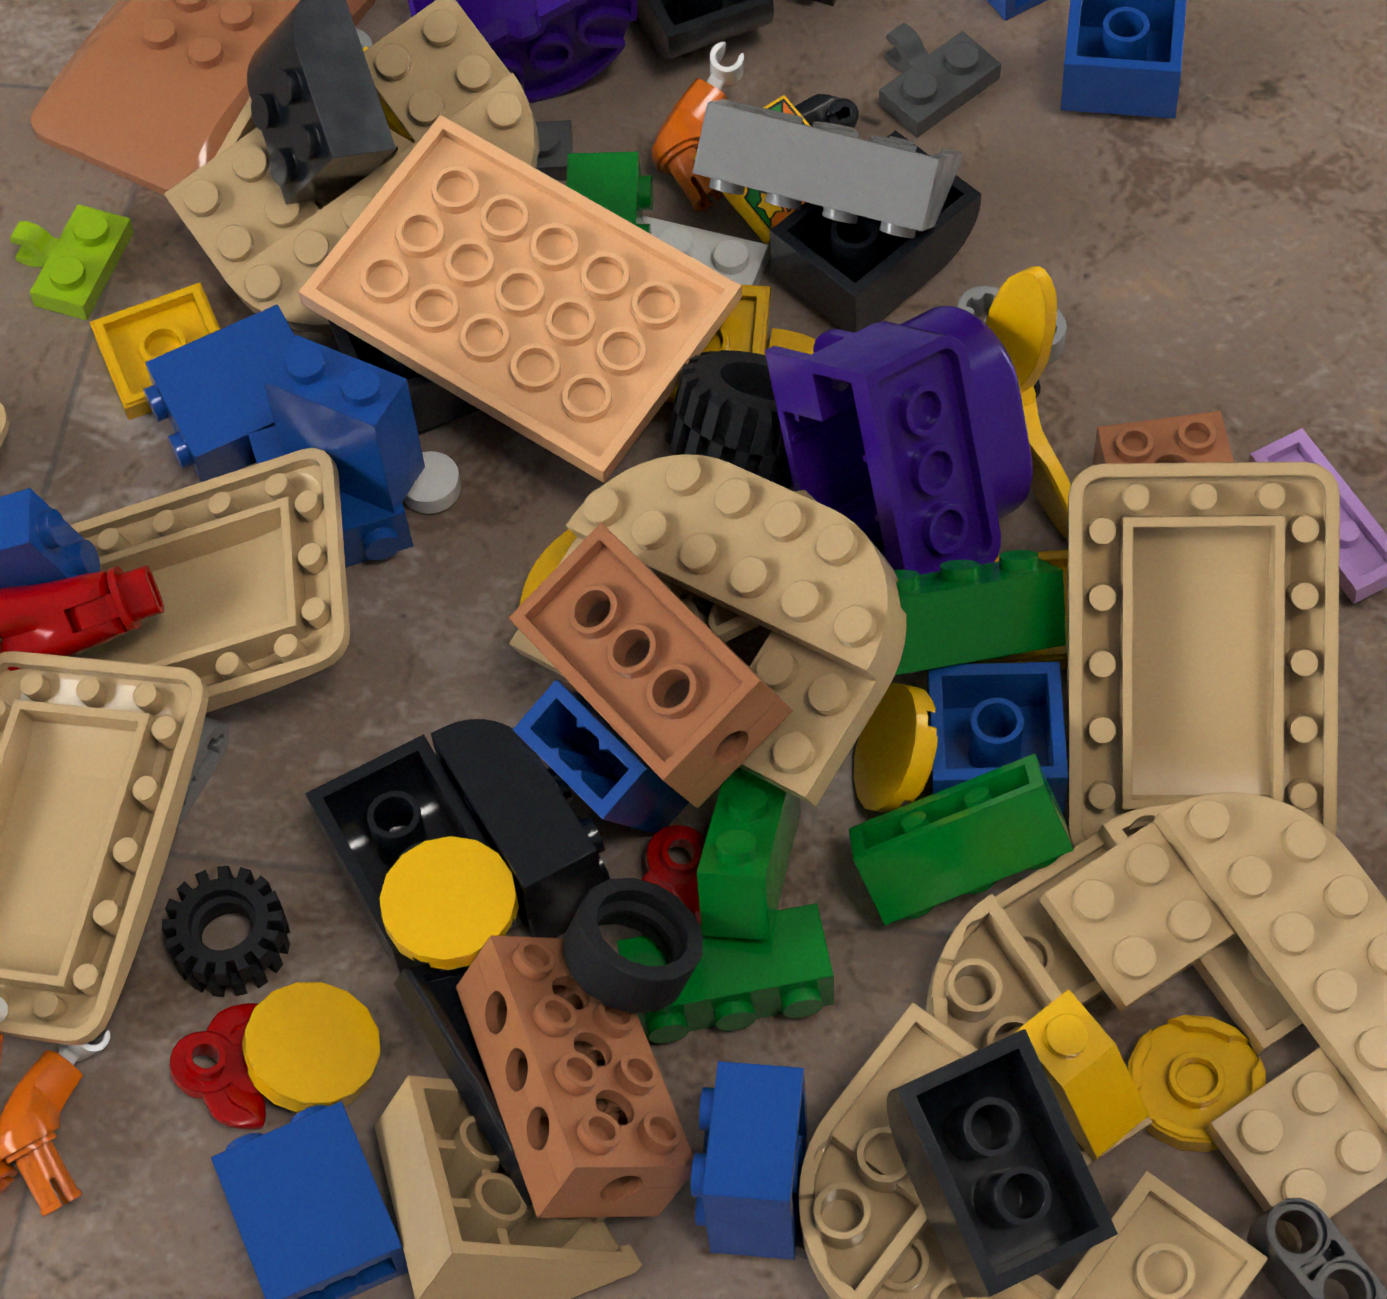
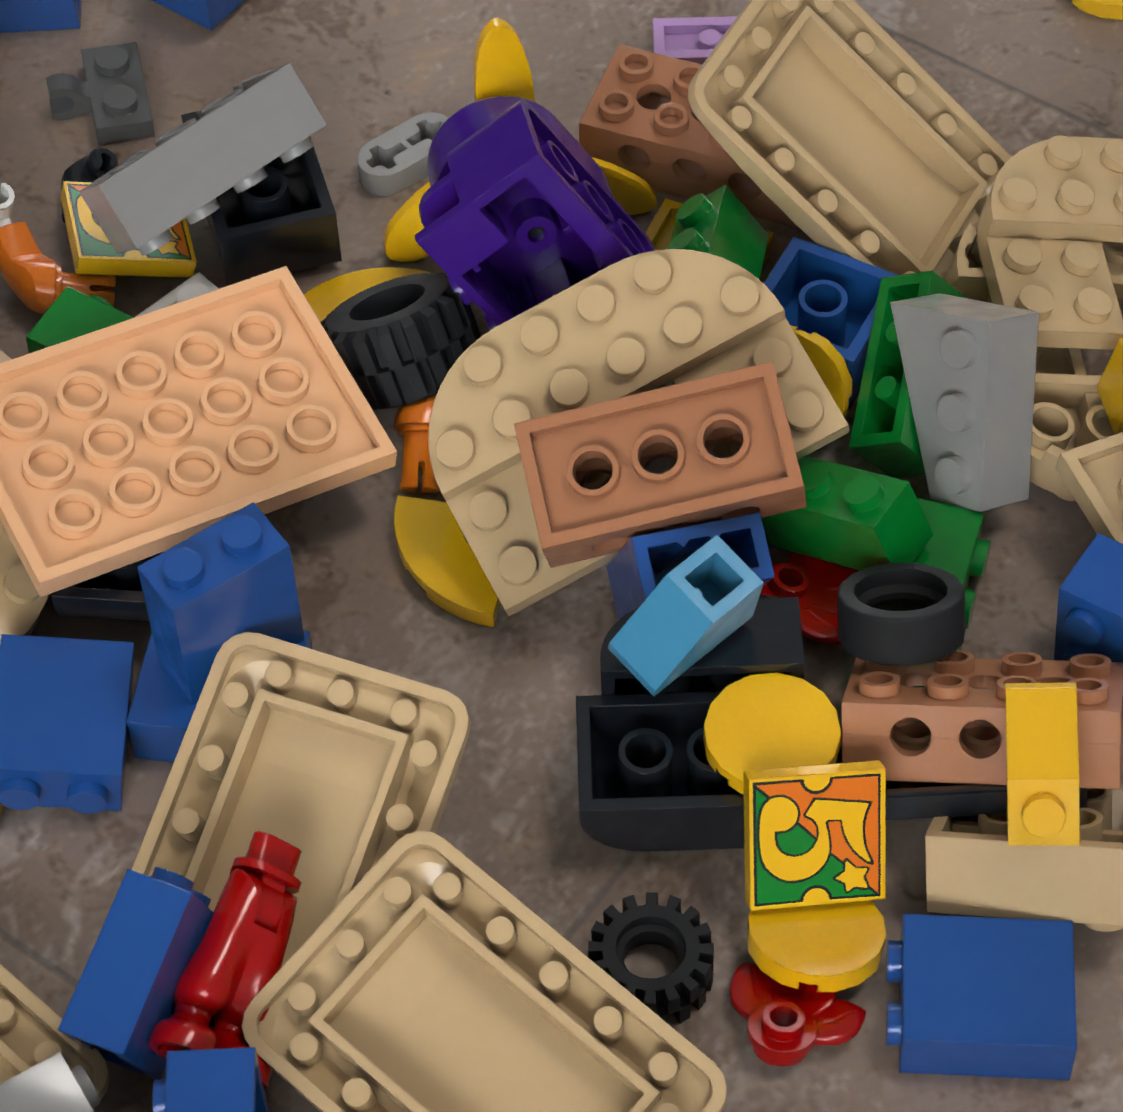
camera: 65 degrees left, 5 degrees down
none -> dark azure slope [608,535,764,696]
none -> tile [743,760,886,911]
none -> light grey wedge [890,293,1039,512]
none -> yellow slope [1005,683,1080,846]

